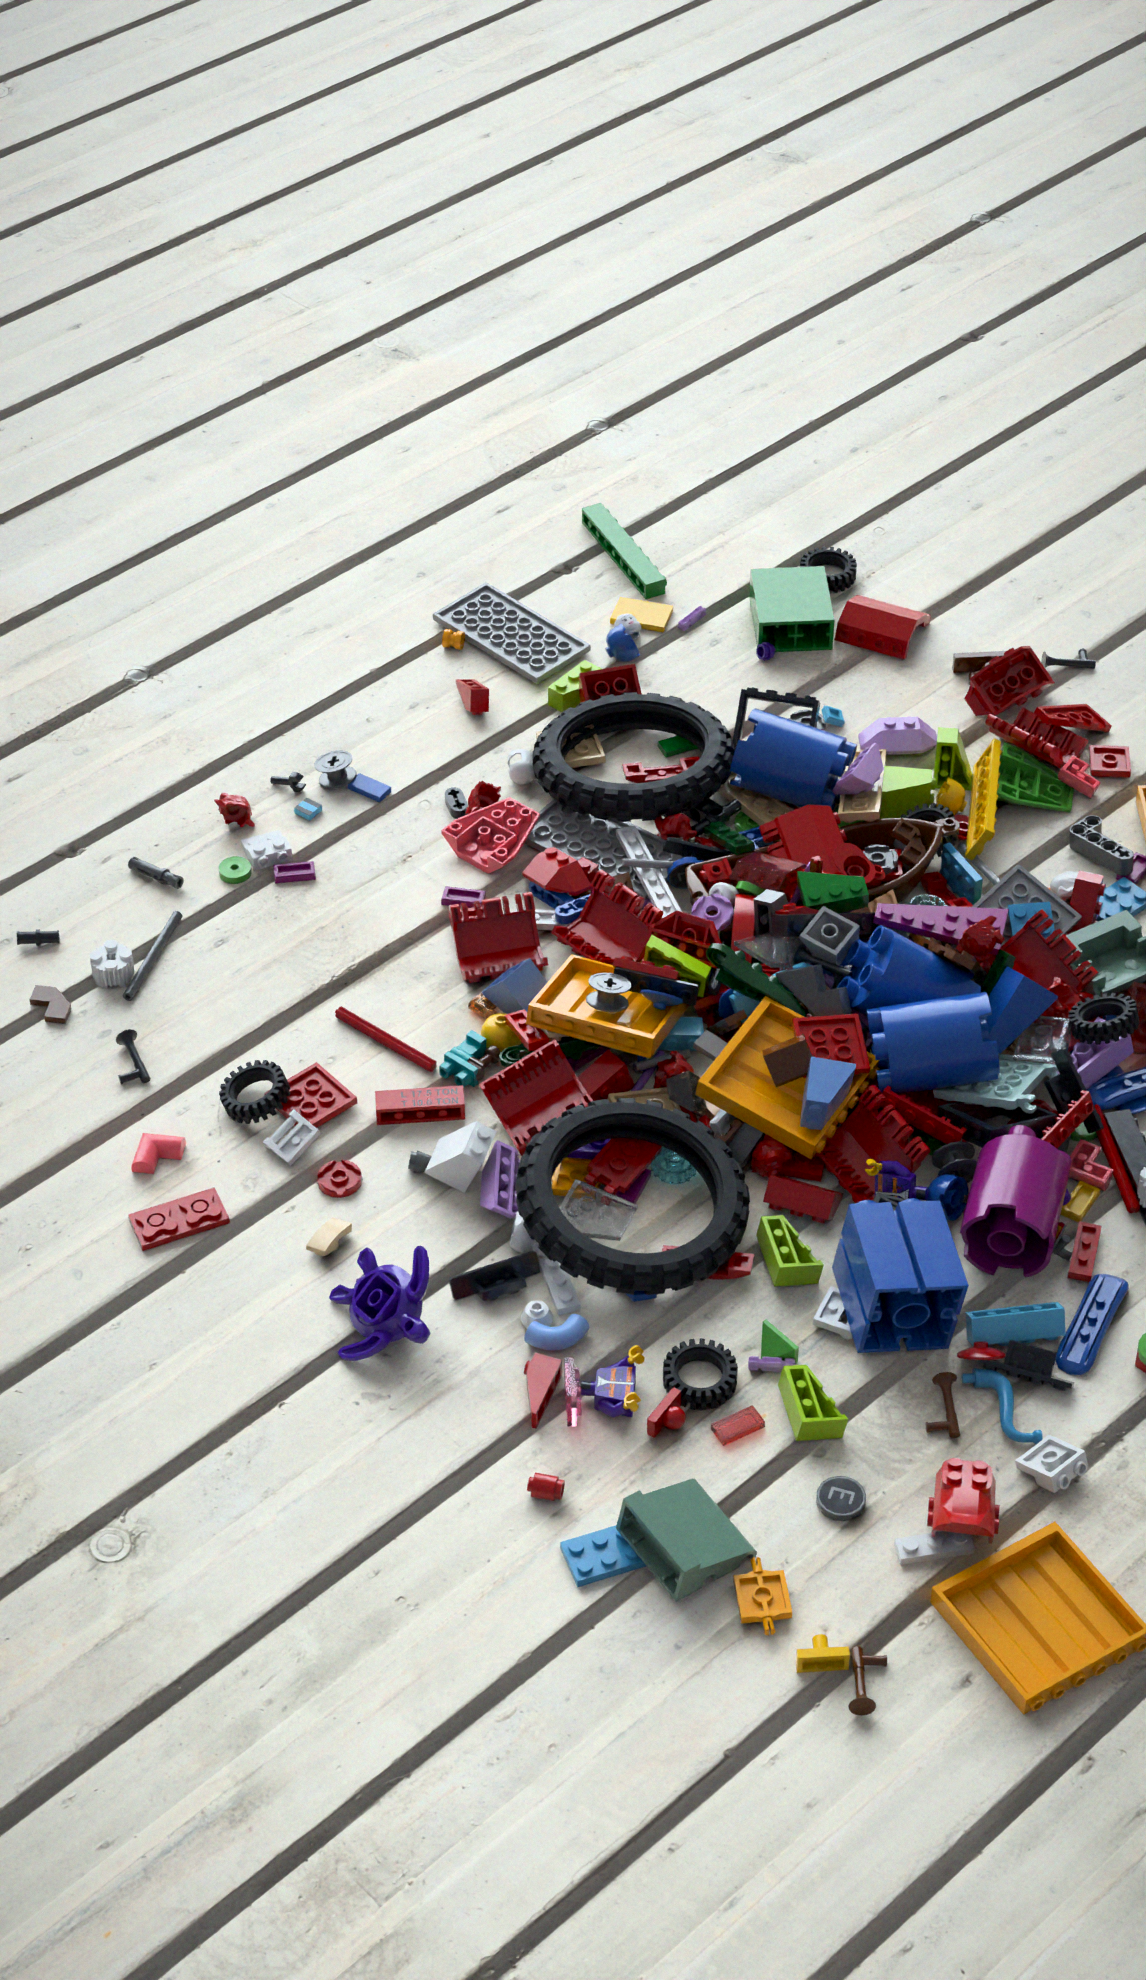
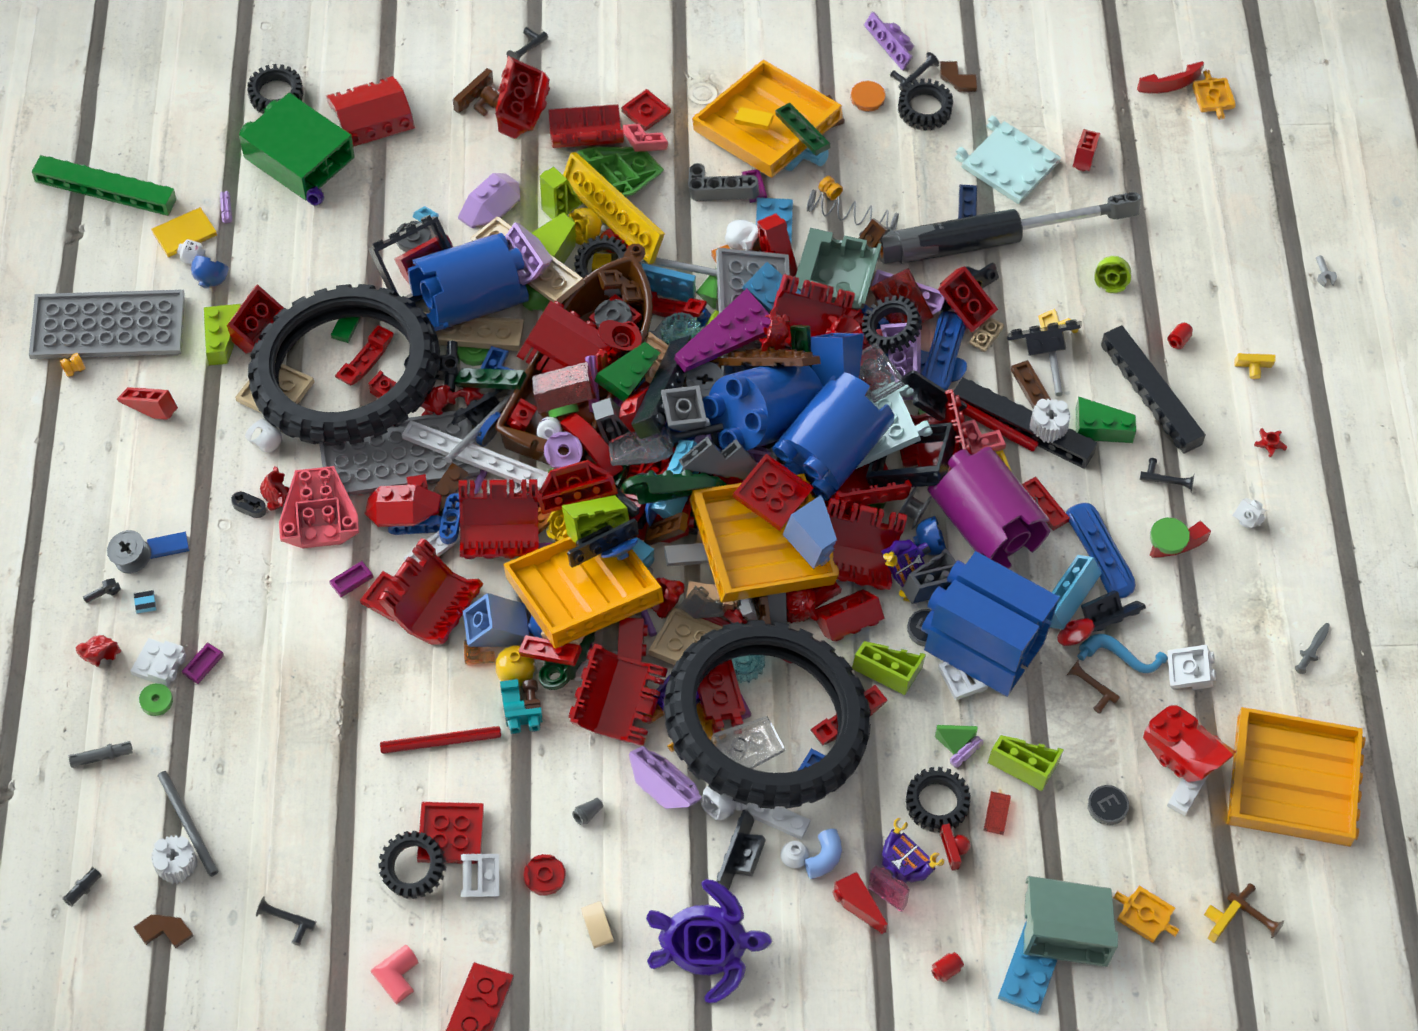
camera: 50 degrees left, 15 degrees up
brick [375,1085,465,1125] -> none
white slope [424,1121,497,1193] -> none
piece [586,973,632,1012] -> none
red plate [613,956,680,980] -> none
reddish brown slope [762,1034,813,1088] -> none
red wing [1034,704,1112,732] -> none

